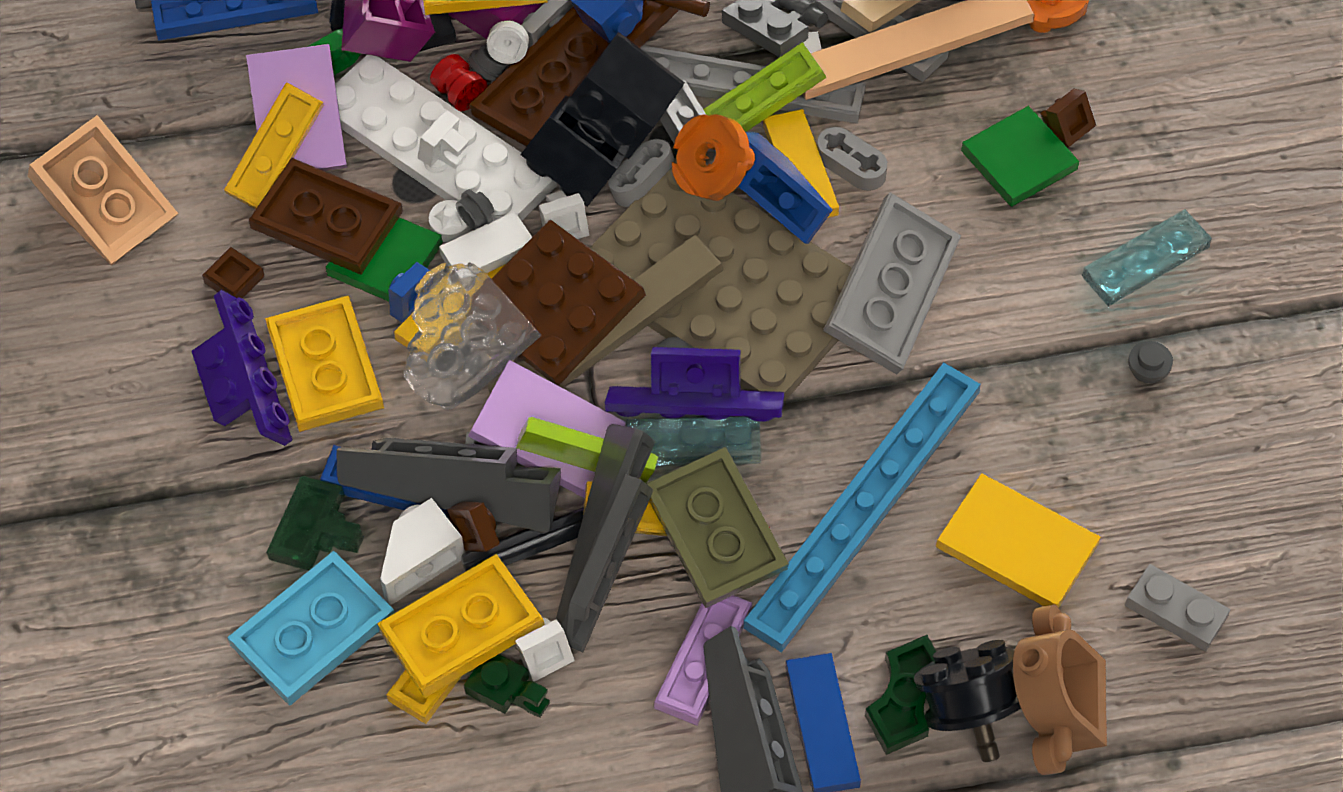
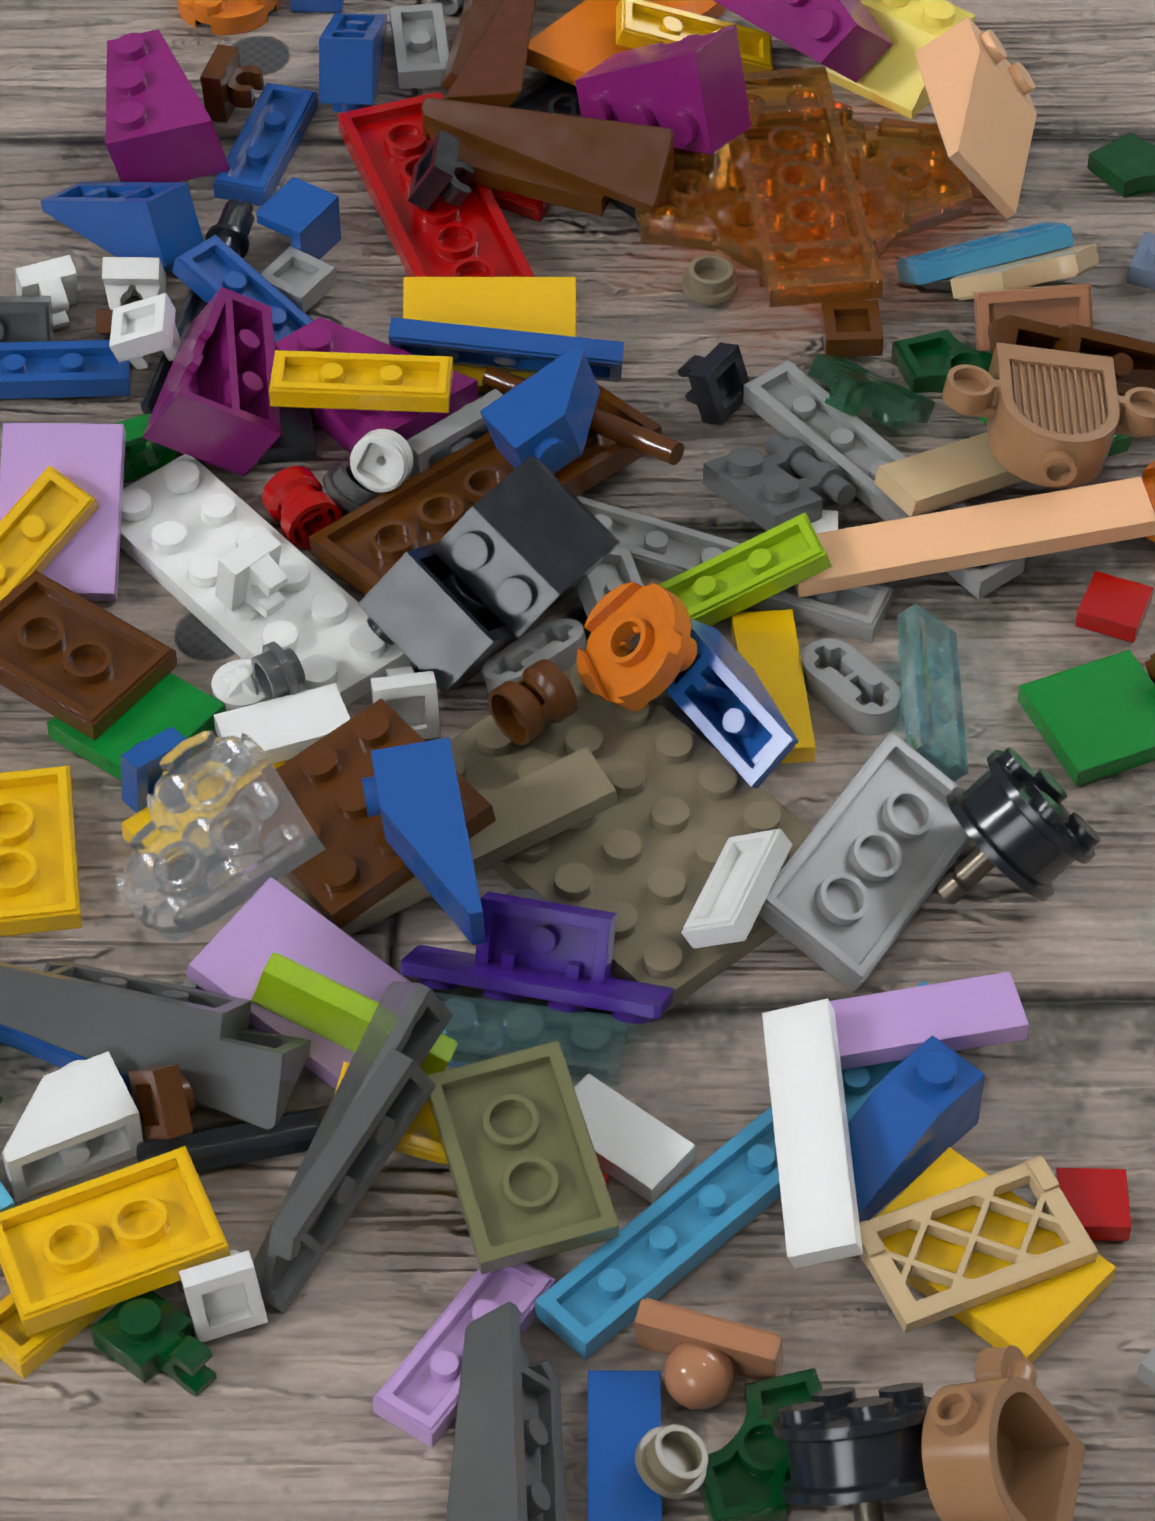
camera: 10 degrees right, 10 degrees down
none -> blue slope [361,737,486,945]
none -> reddish brown wheel [488,659,577,745]
none -> white tile [574,1073,696,1203]
none -> nougat tile [634,1298,783,1410]
none -> dark tan plate [635,1424,708,1499]
none -> white tile [681,829,793,949]
none -> white tile [762,998,863,1268]
none -> lavender tile [830,972,1029,1070]
none -> blue slope [848,1035,985,1222]
none -> tan window [859,1156,1098,1333]
none -> clear light blue plate [897,603,969,782]
none -> black wheel [936,747,1101,905]
none -> red tile [1055,1168,1131,1241]
none -> red tile [1075,571,1154,643]

